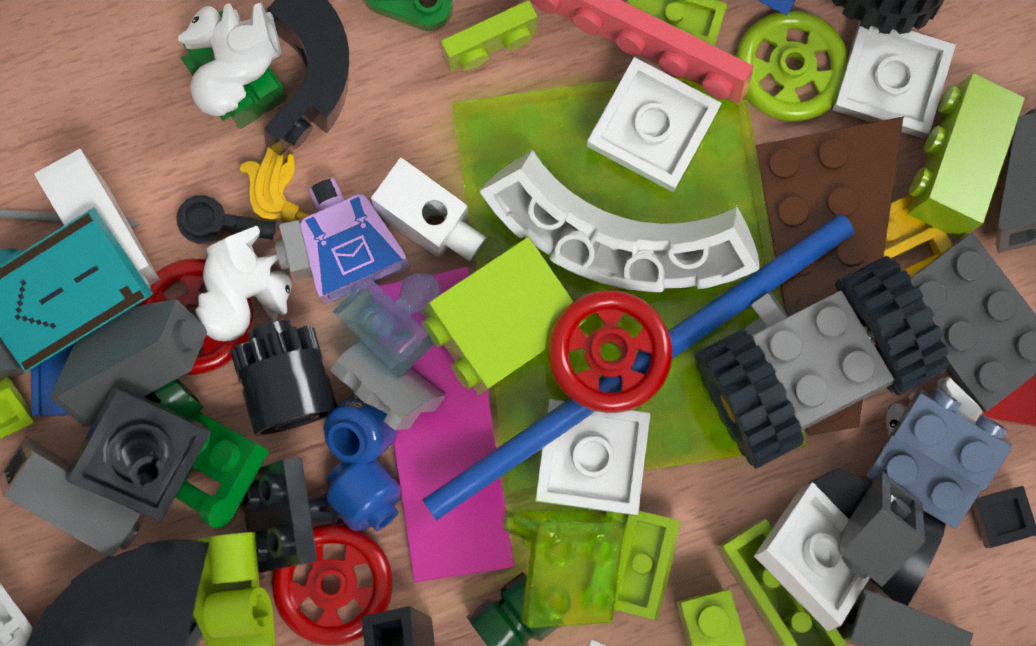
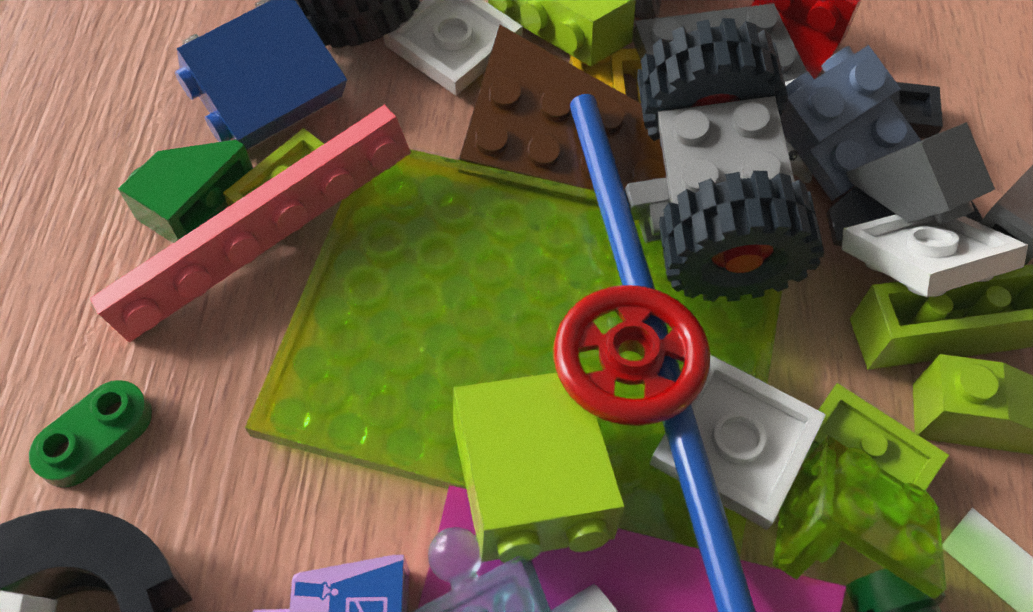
camera: 65 degrees left, 20 degrees down
white torso [371,157,487,262] -> none
lime plate [441,0,538,72] -> none
white brick [479,150,759,292] -> none
white plate [586,57,722,193] -> none
lime plate [736,10,849,122] -> none

